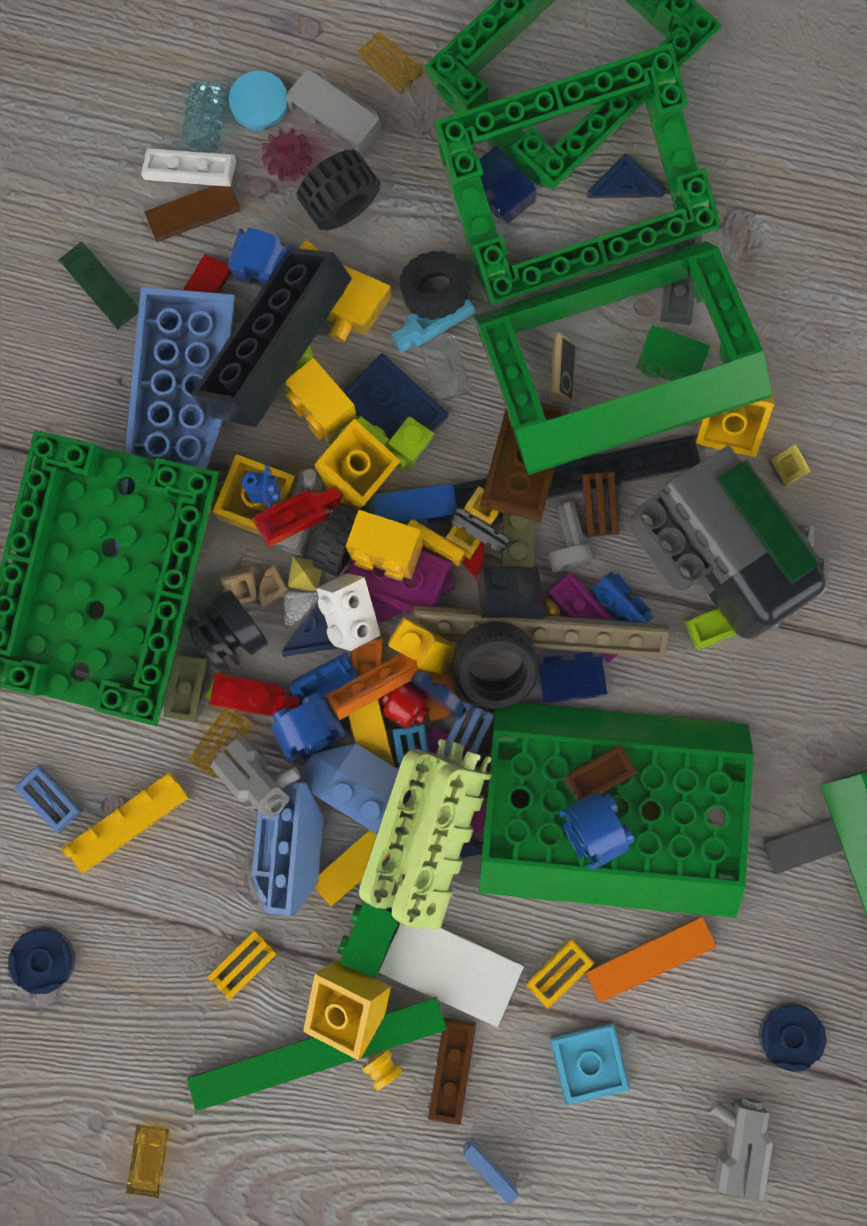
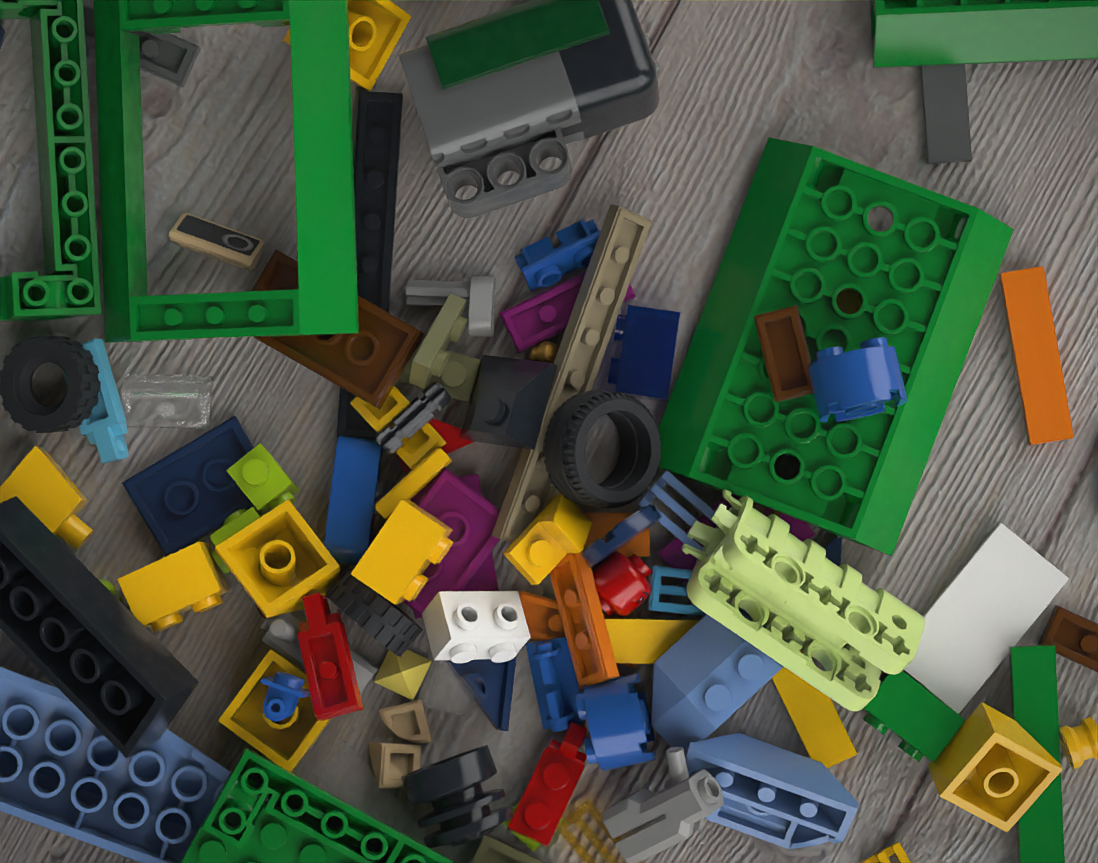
camera: 75 degrees left, 5 degrees up
yellow tile [525,938,594,1009] -> none
reddish brown tile [581,472,619,537] -> none
green brick [635,325,710,381] -> none
lime tile [684,608,737,651] -> none
none -> olive plate [409,293,468,389]

